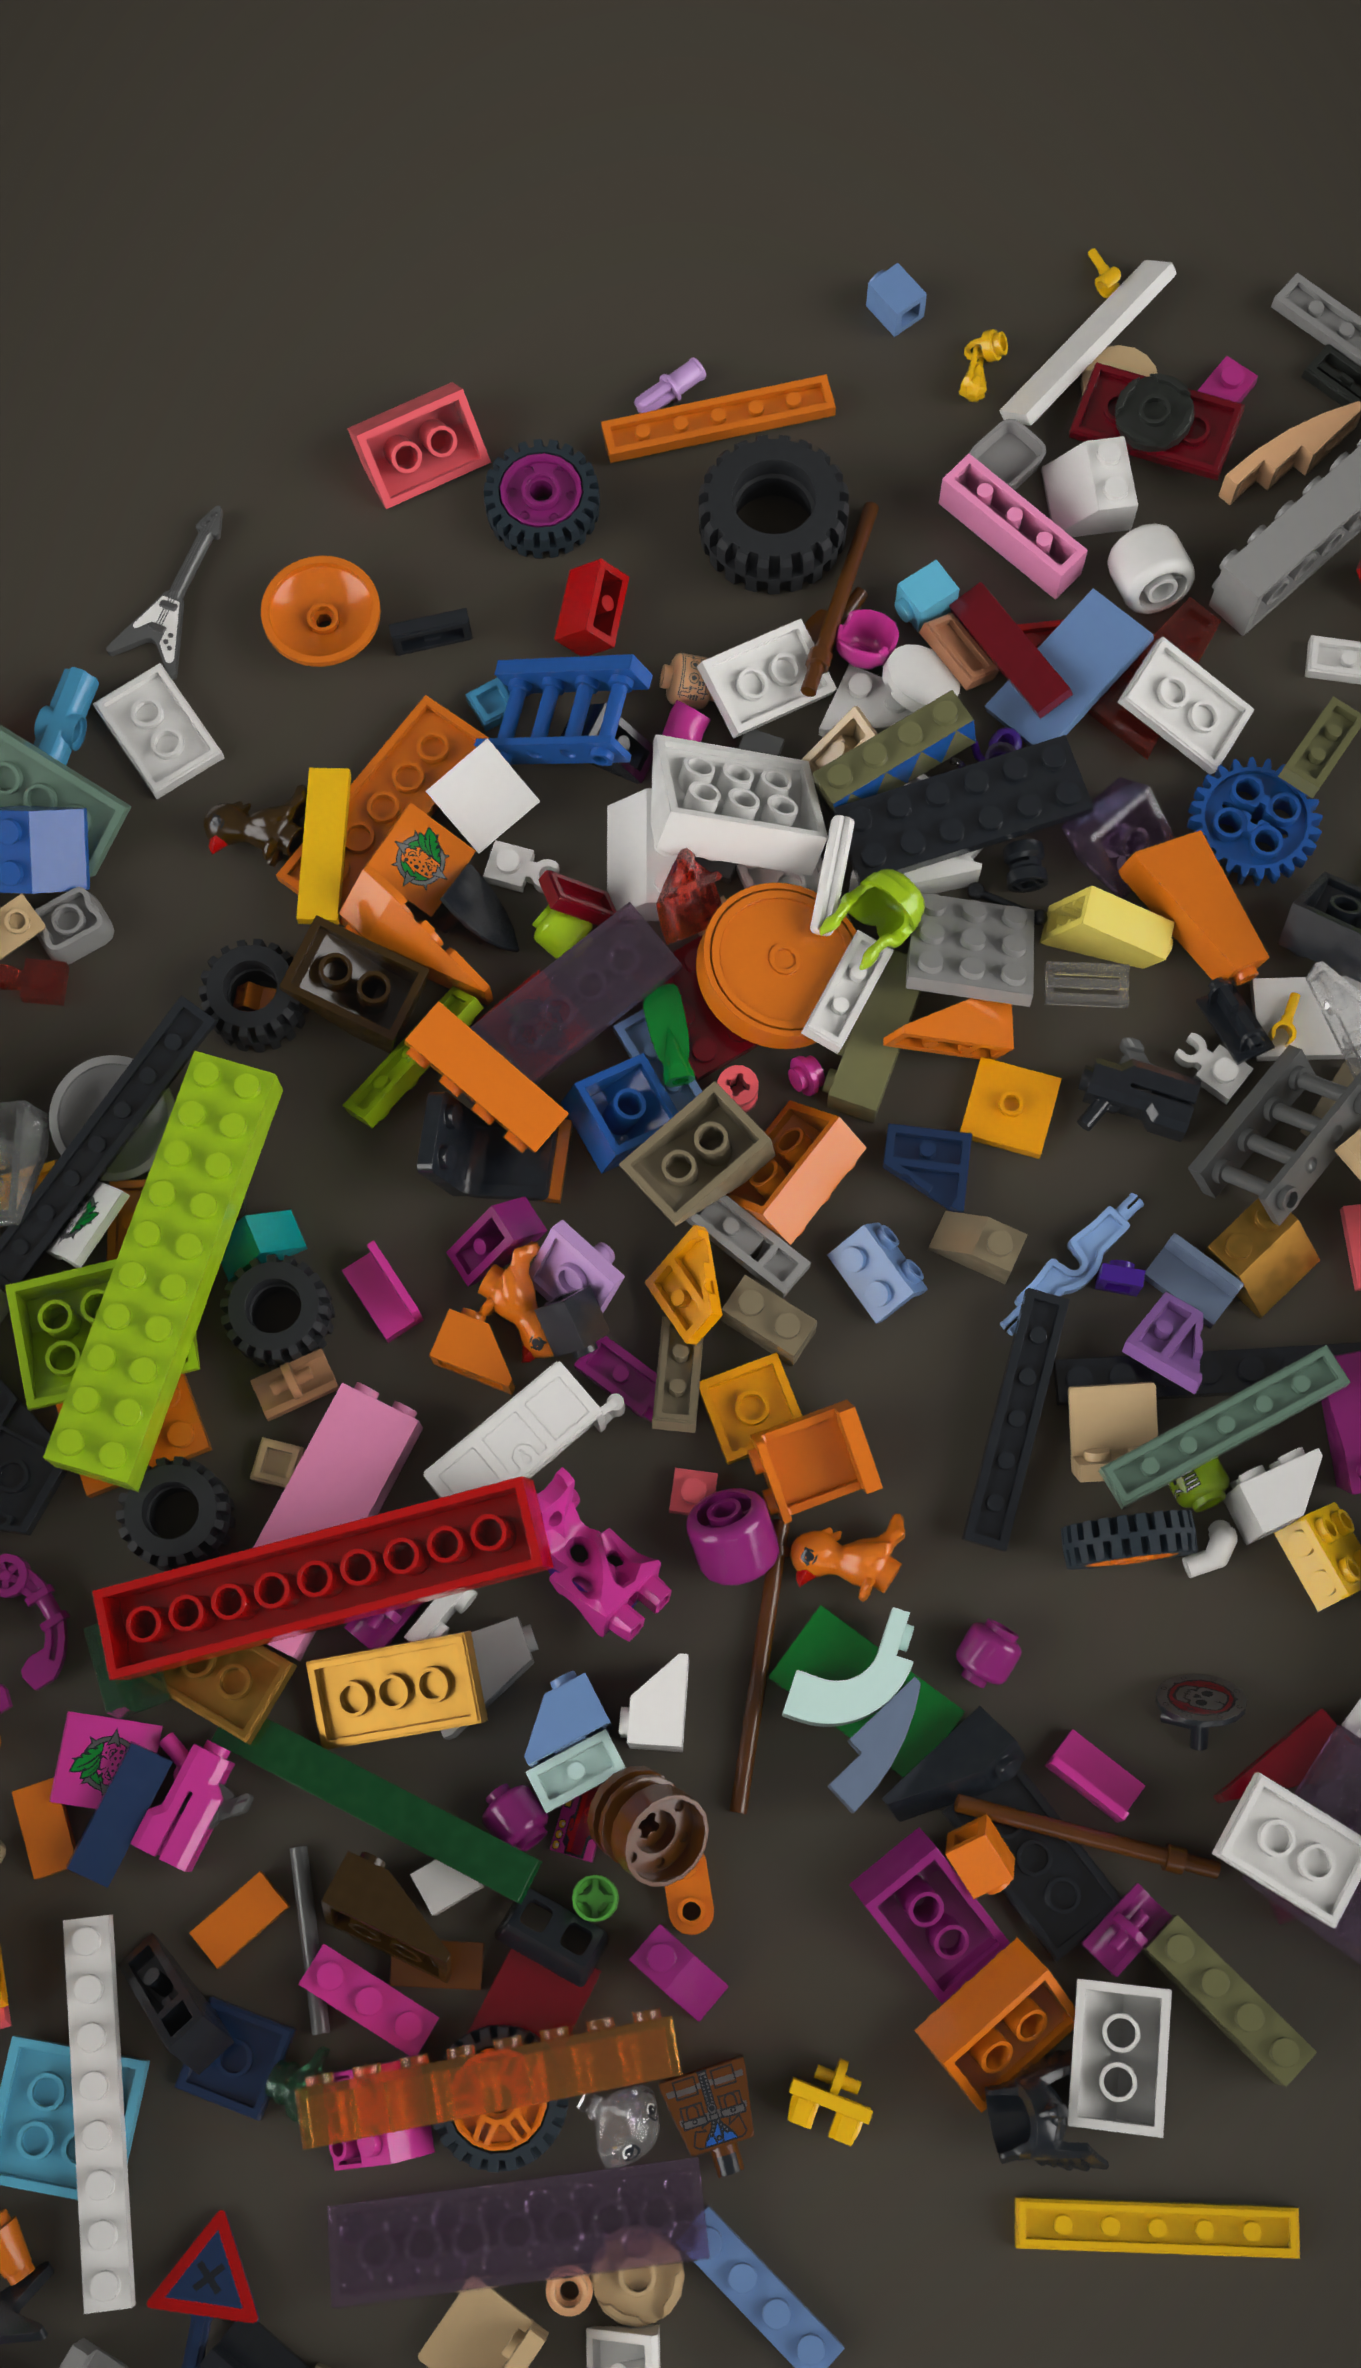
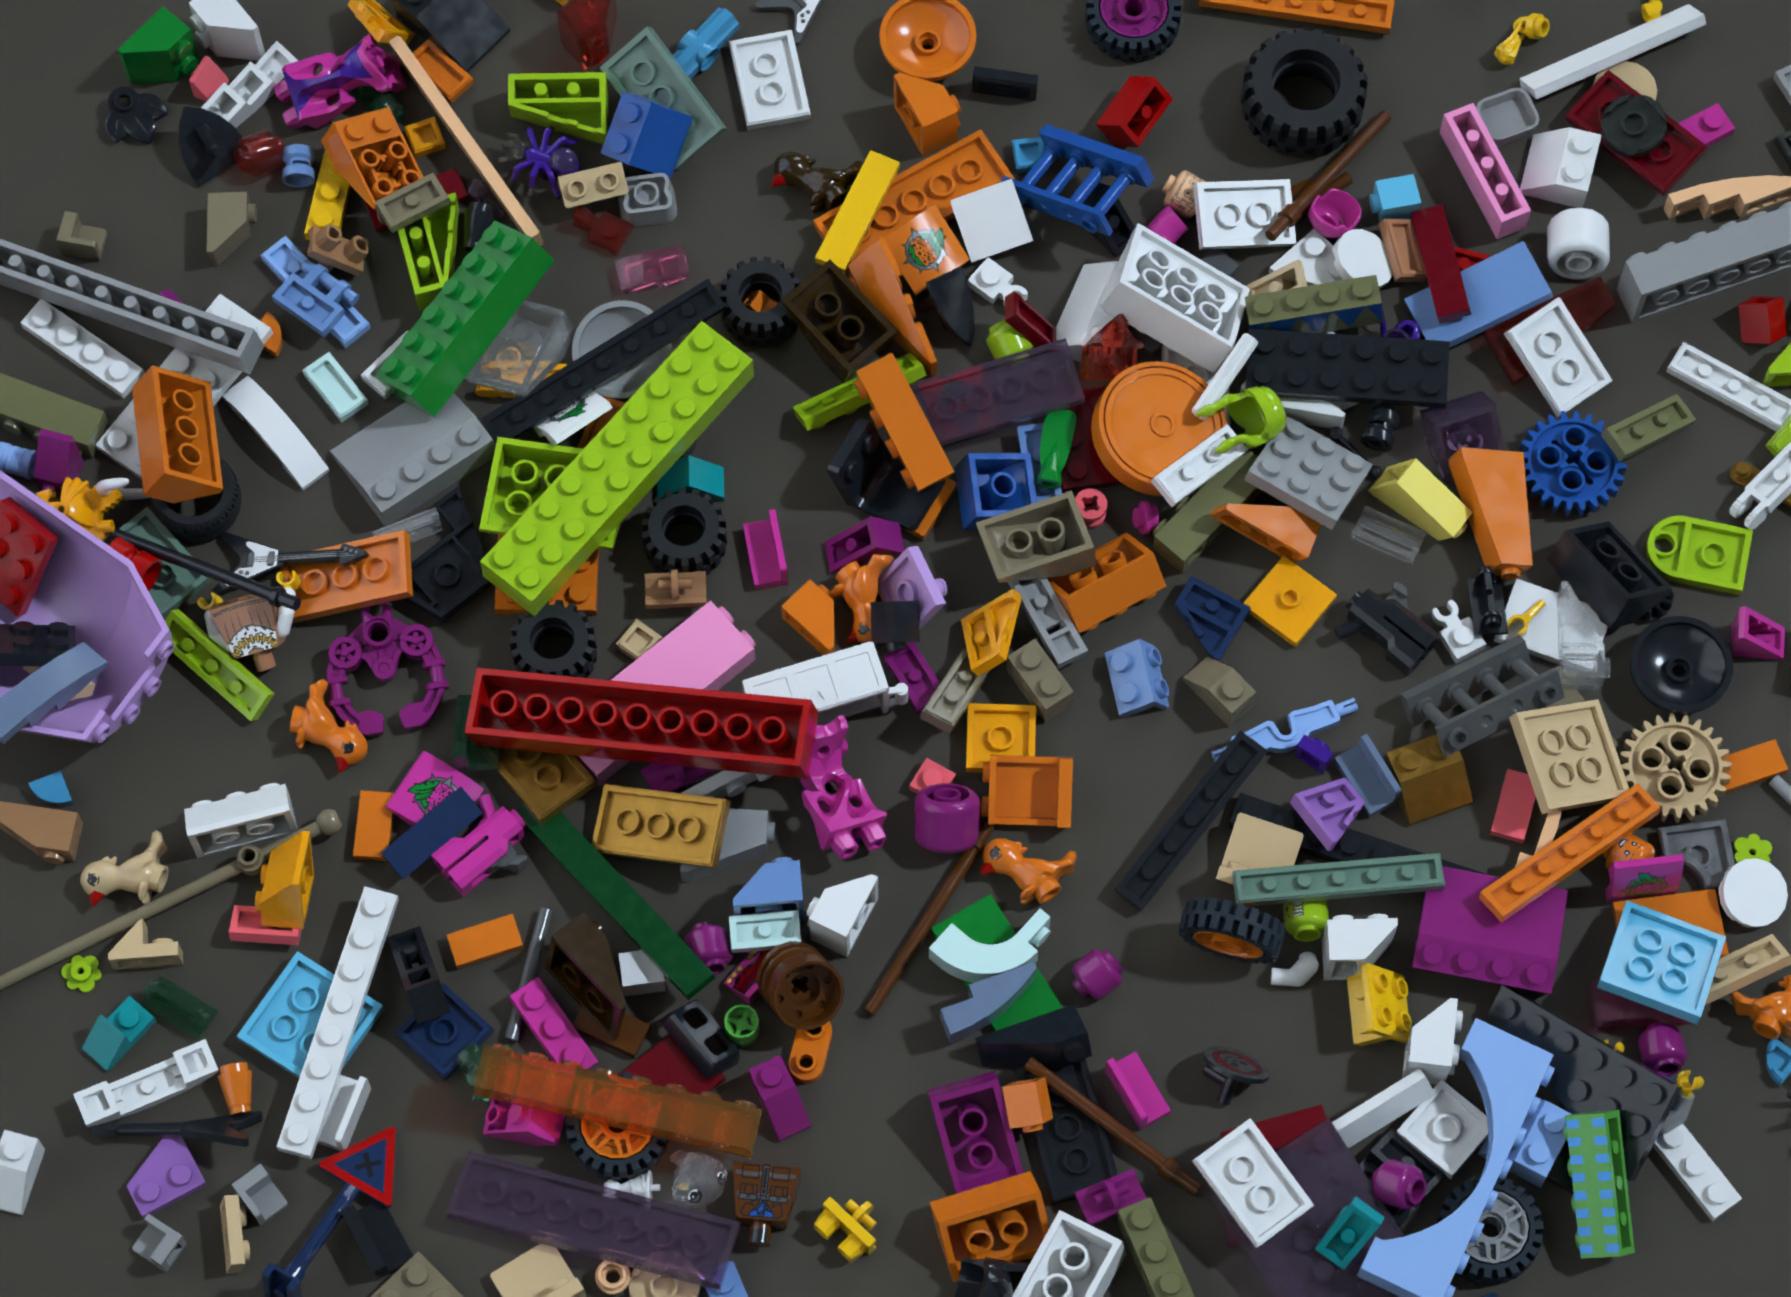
camera: 20 degrees right, 5 degrees down
none -> white panel [318,1075,371,1151]
none -> white piece [603,1170,661,1205]
none -> clear pink slope [615,246,690,294]
none -> orange slope [894,72,961,157]

